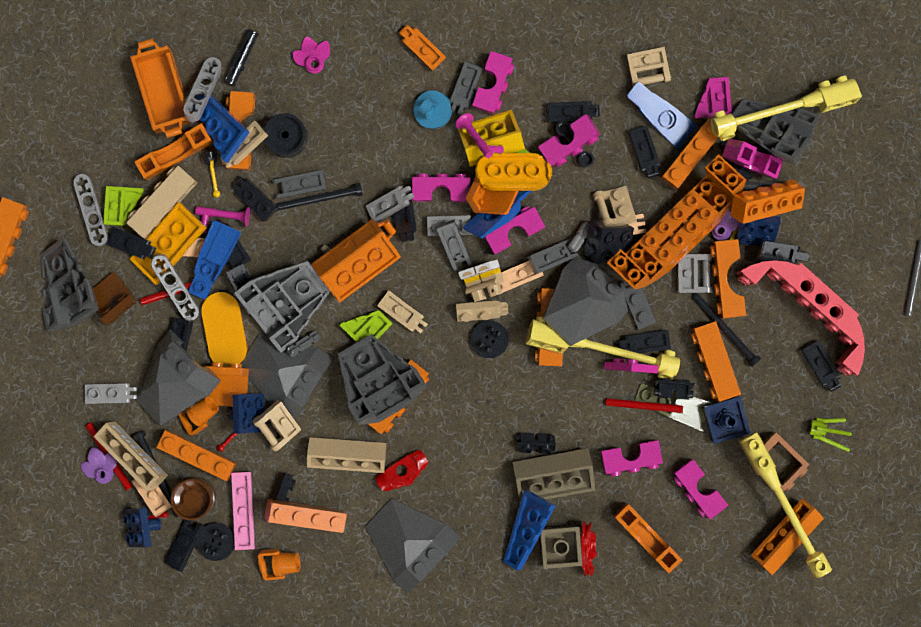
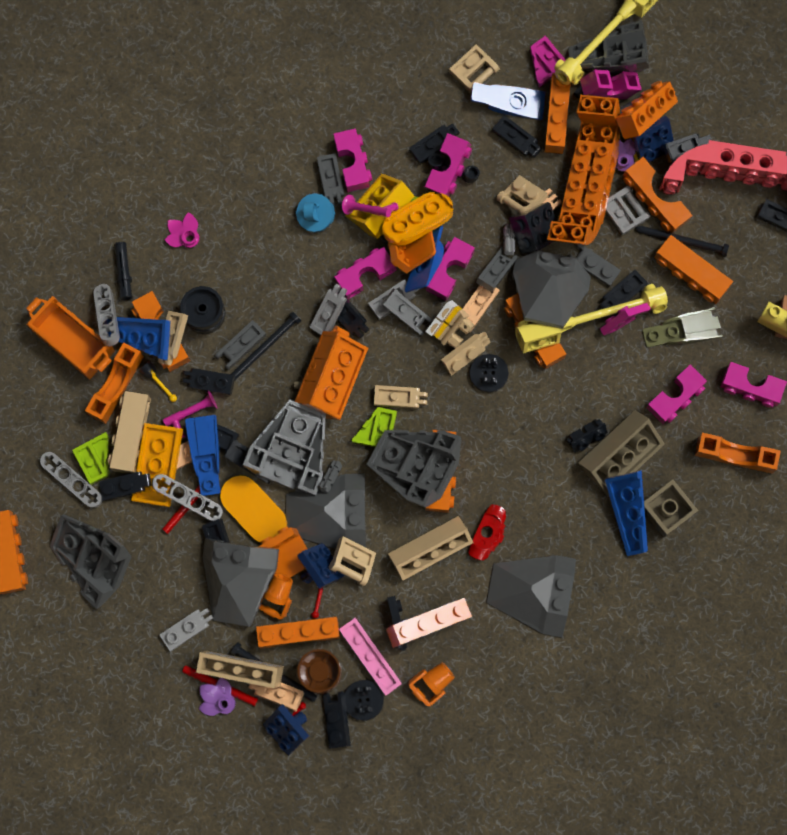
camera: 25 degrees left, 10 degrees down
reddish brown bracket [93,272,138,326] -> none
orange hinge [399,24,446,72] -> none
red piece [580,521,597,577] -> none
red bar [606,398,683,413] -> none
black hinge [654,378,695,400] -> none
dark blue plate [703,396,751,444] -> none

